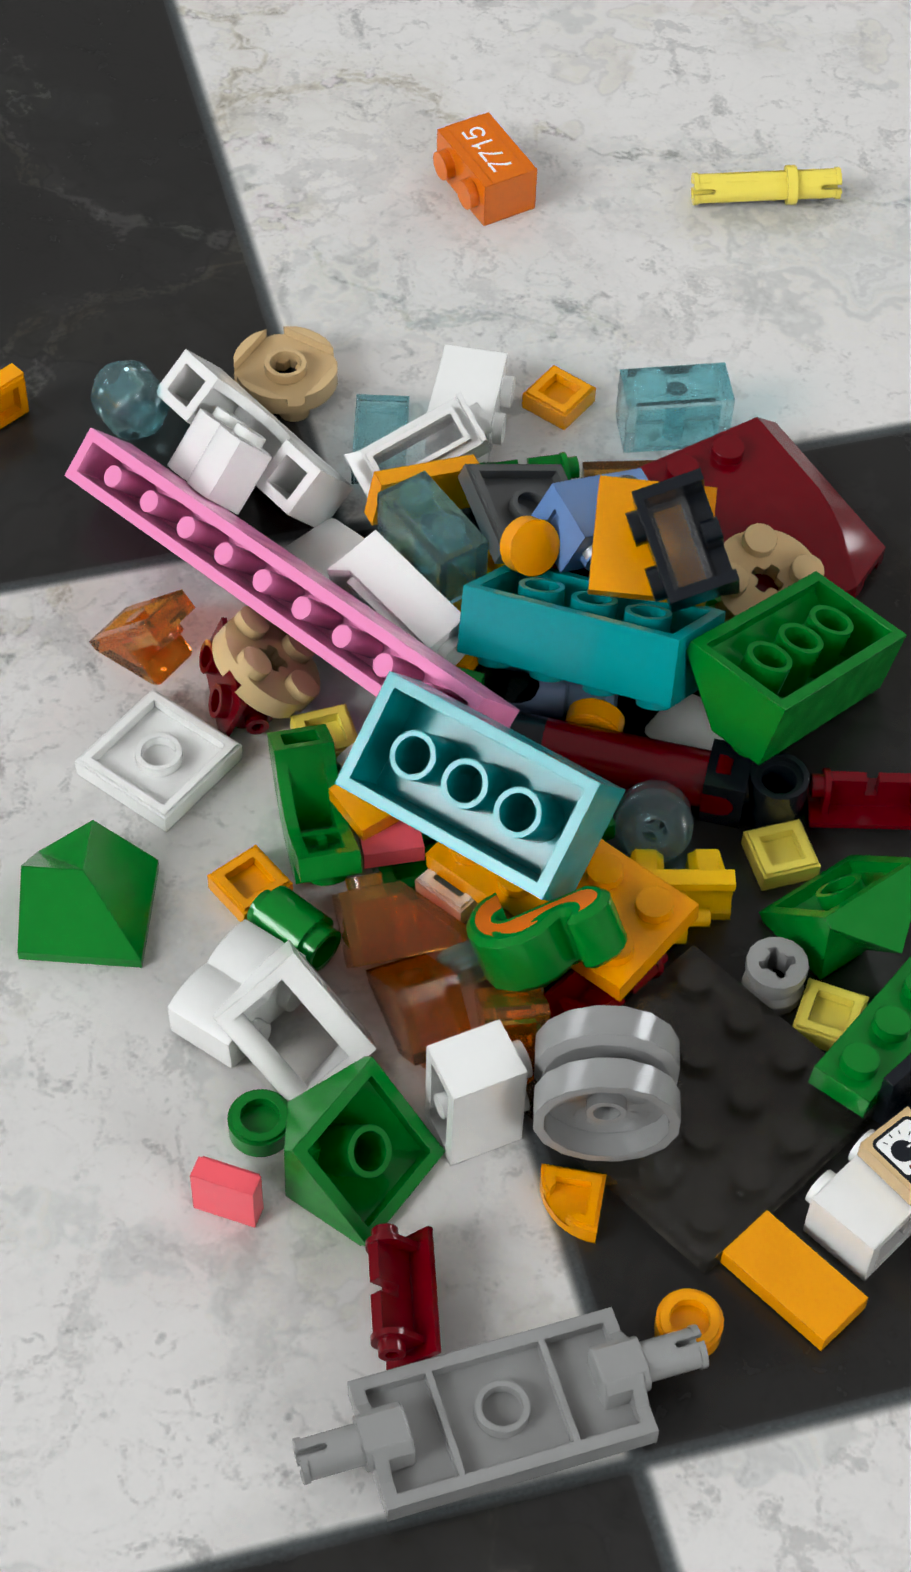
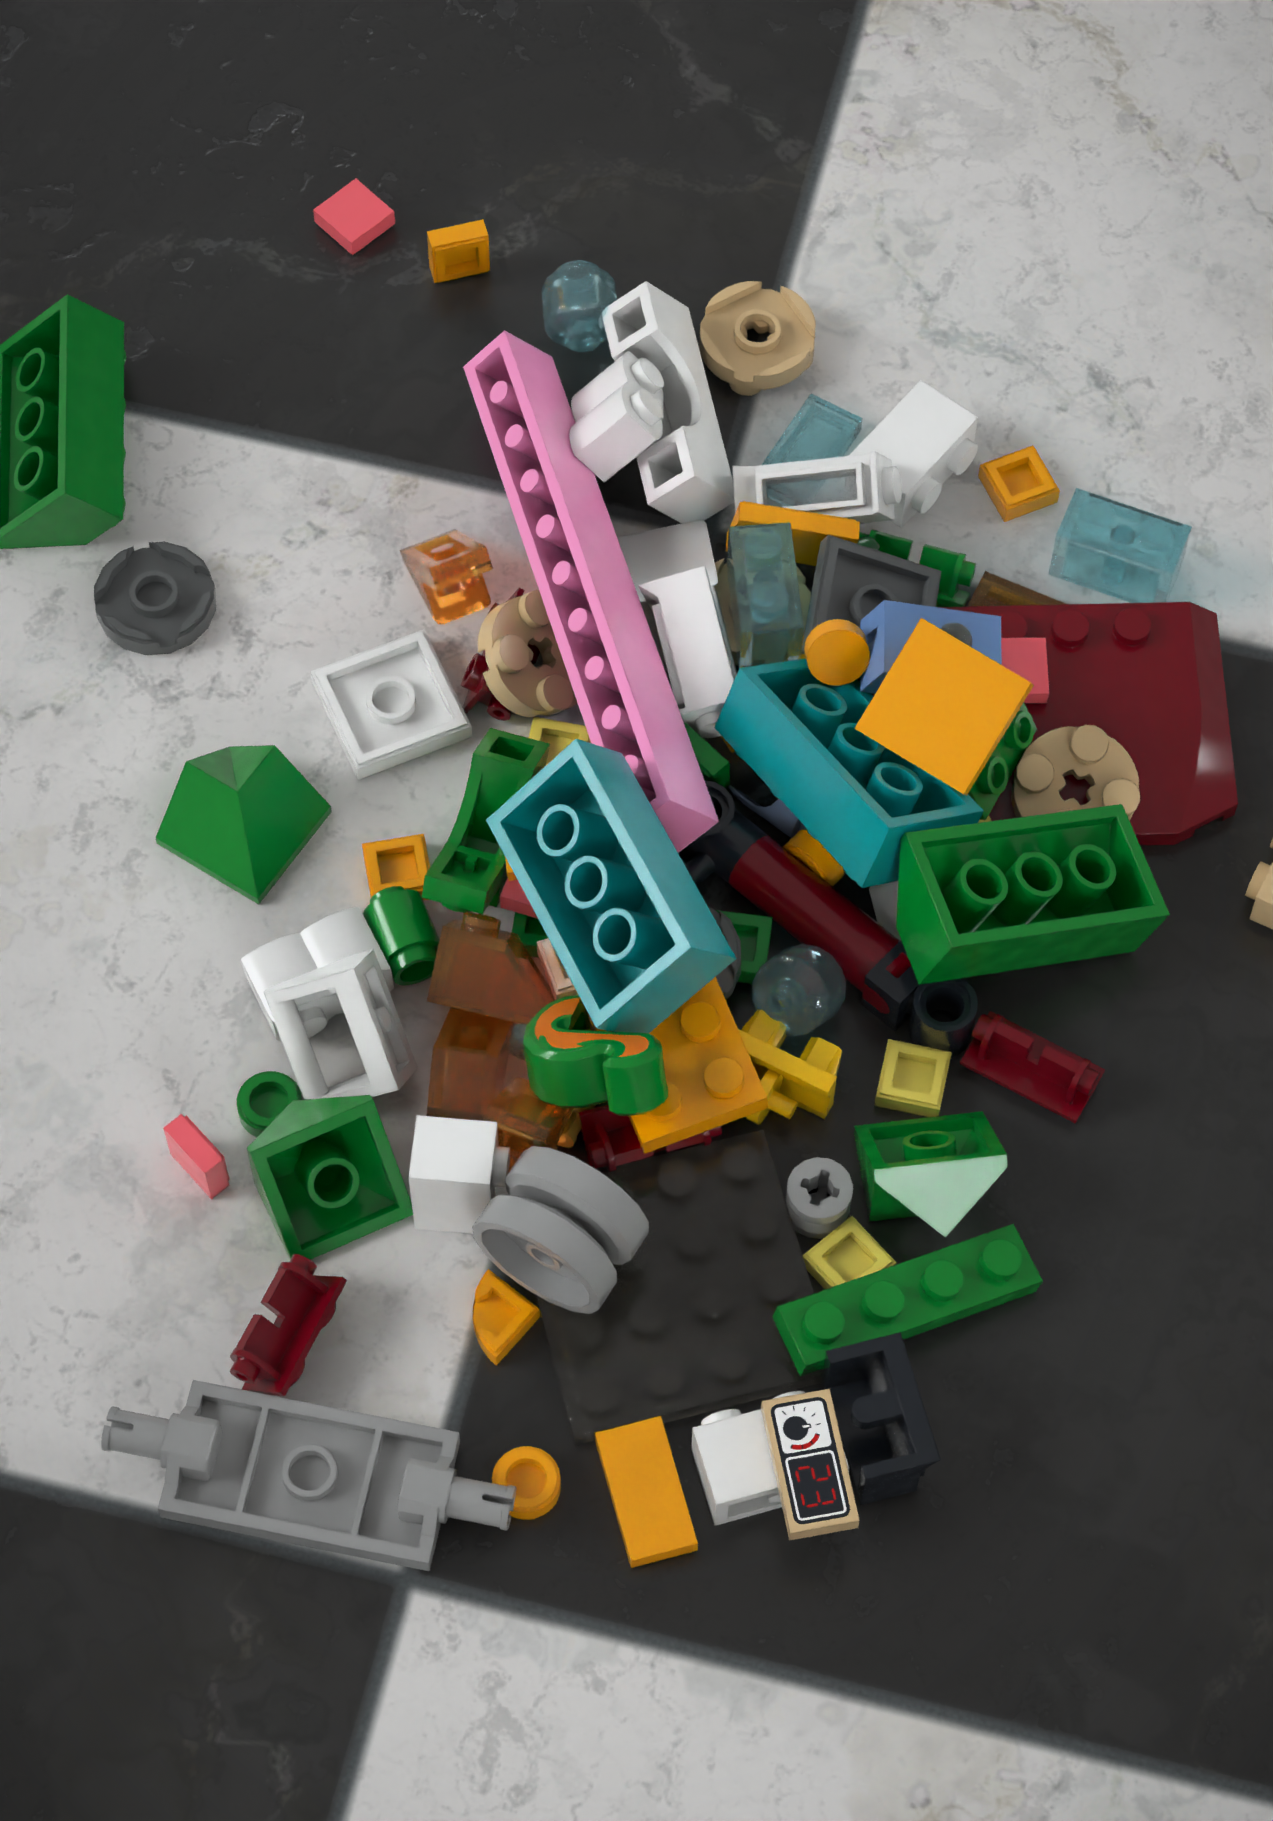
camera: 30 degrees right, 10 degrees up
orange brick [433,112,537,226] -> none
black window [625,468,740,613] -> none

